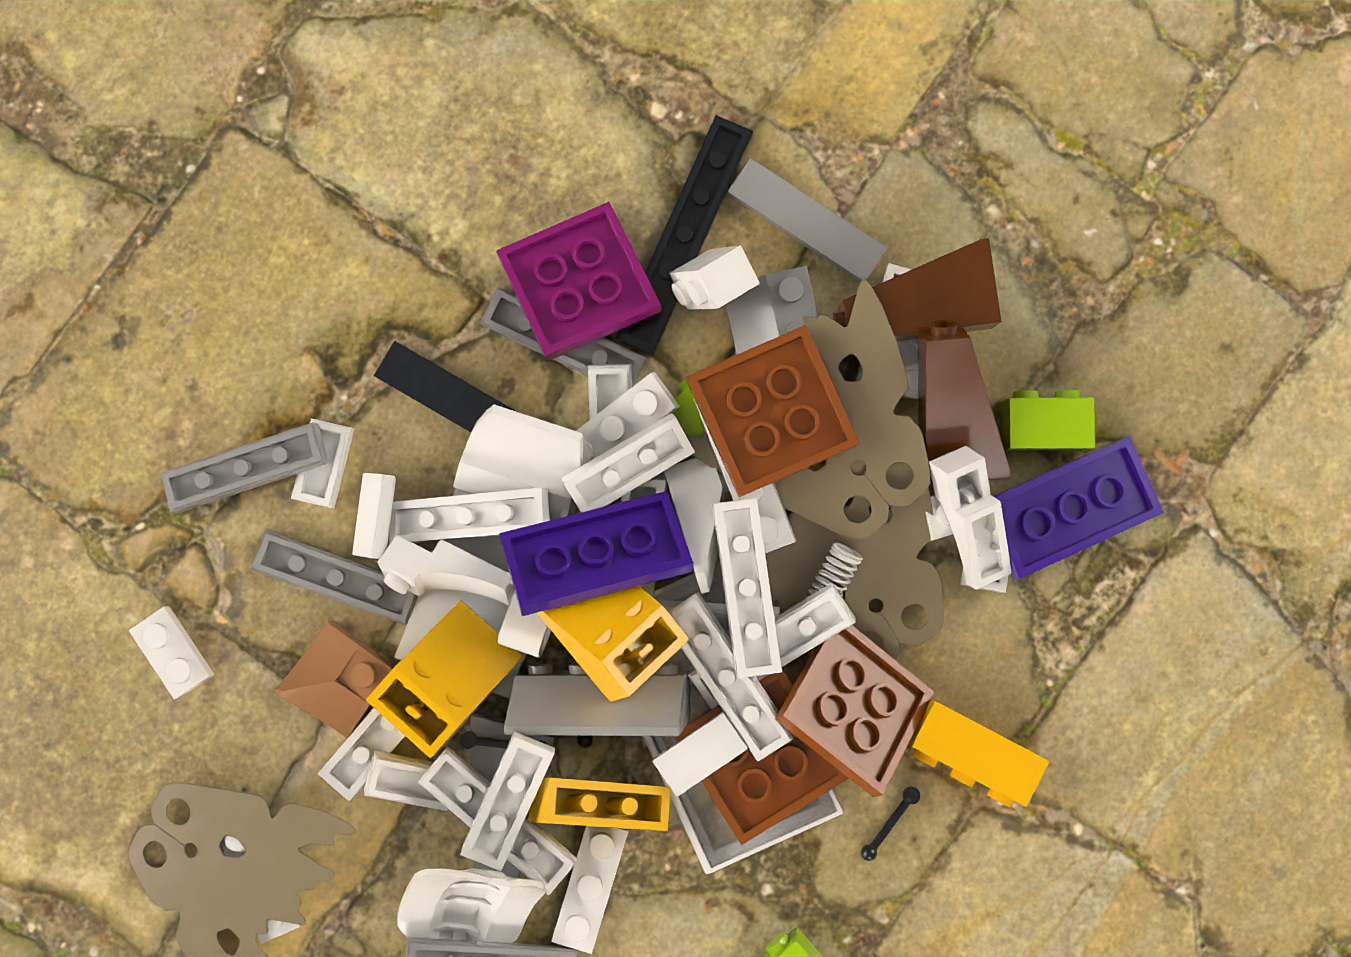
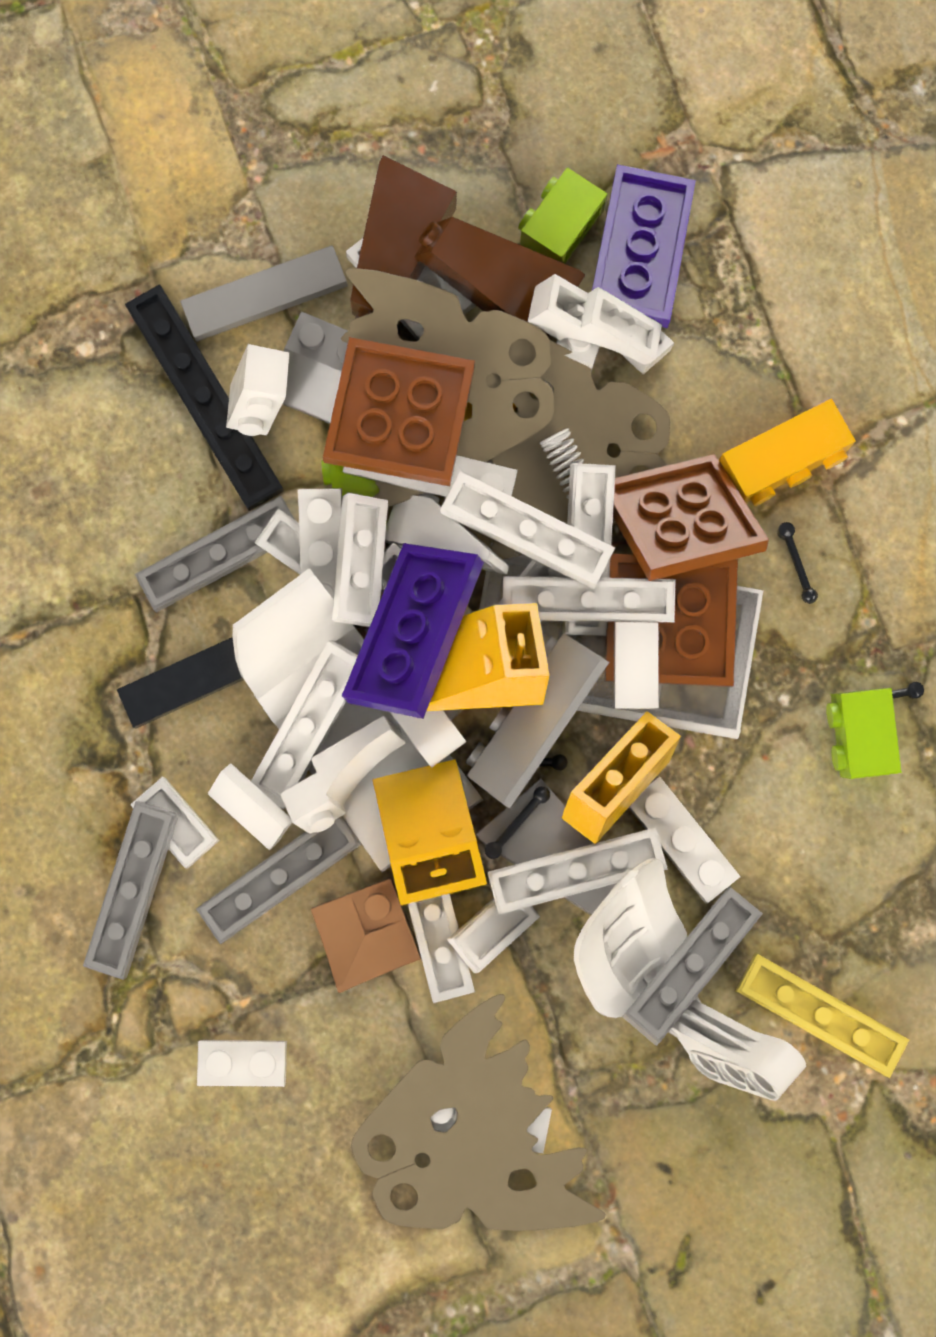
camera: 65 degrees left, 5 degrees down
white plate [460,731,555,871] -> none
magenta plate [496,202,661,362] -> none

